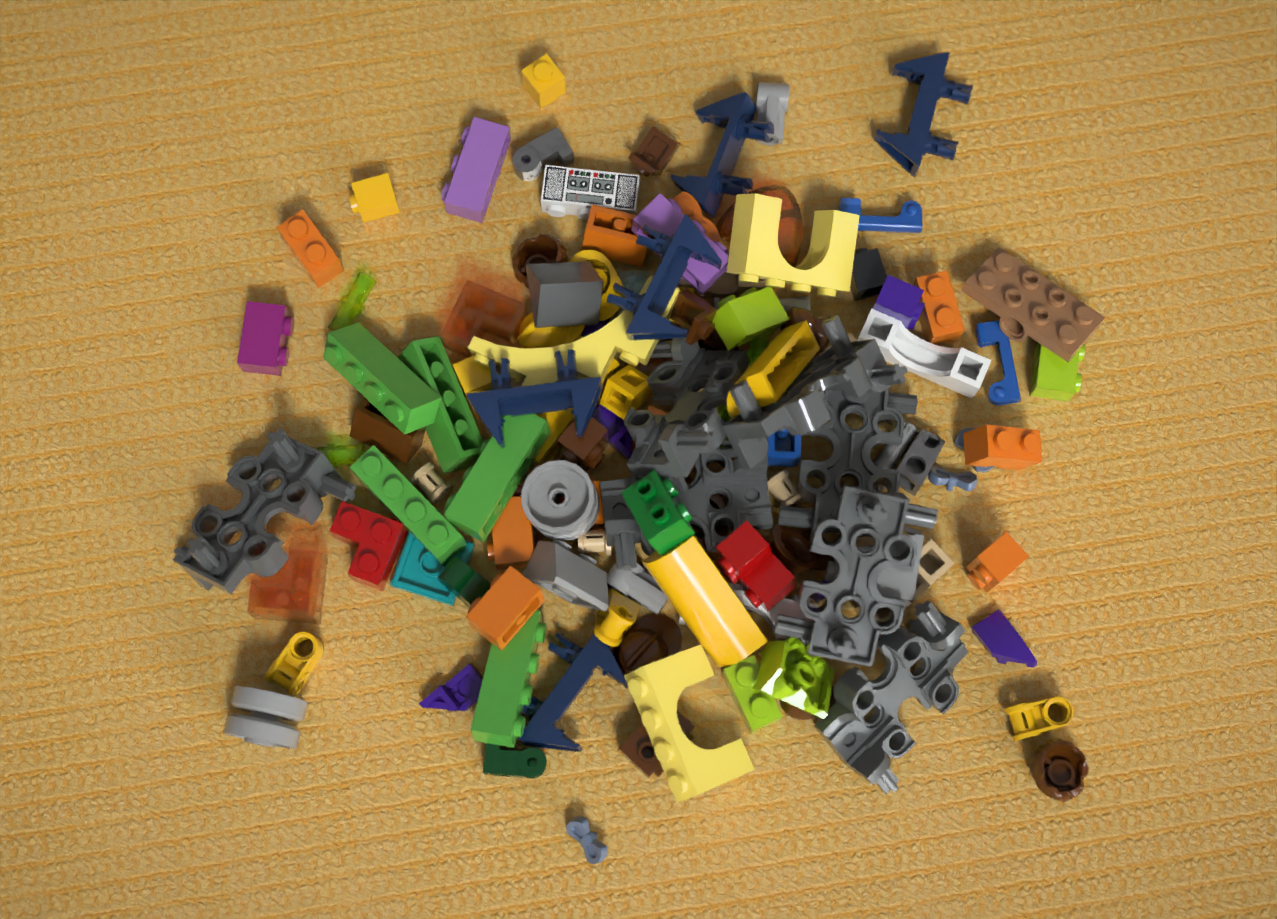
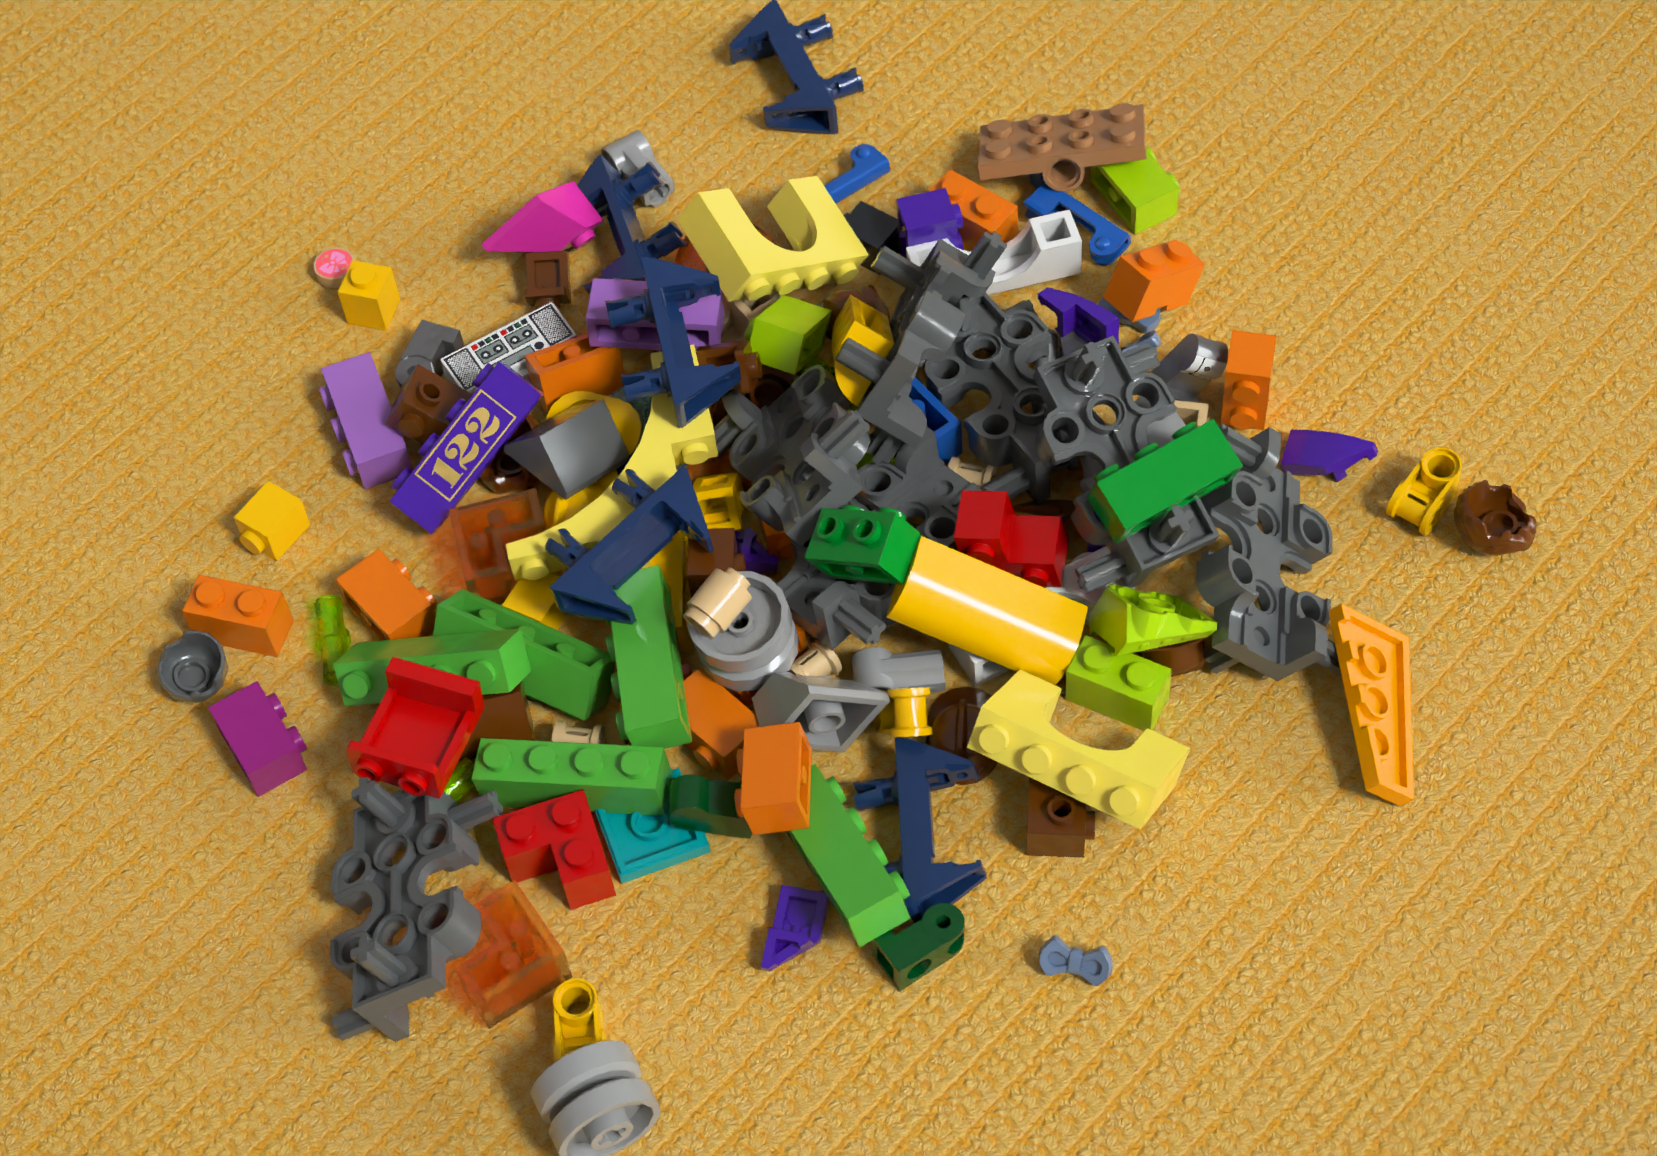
camera: 30 degrees left, 20 degrees down
none -> dark grey hair [157,630,228,703]
none -> tile [313,247,355,288]
none -> orange brick [336,549,437,641]
none -> red panel [346,656,485,799]
none -> reddish brown brick [385,364,473,444]
none -> dark purple brick [390,361,544,534]
none -> dark pink slope [481,181,604,252]
none -> tan brick [683,567,752,639]
none -> dark purple slope [1038,288,1119,345]
none -> green brick [1087,419,1243,544]
none -> flat silver leg [1152,334,1228,403]
none -> light orange wing [1328,604,1414,806]

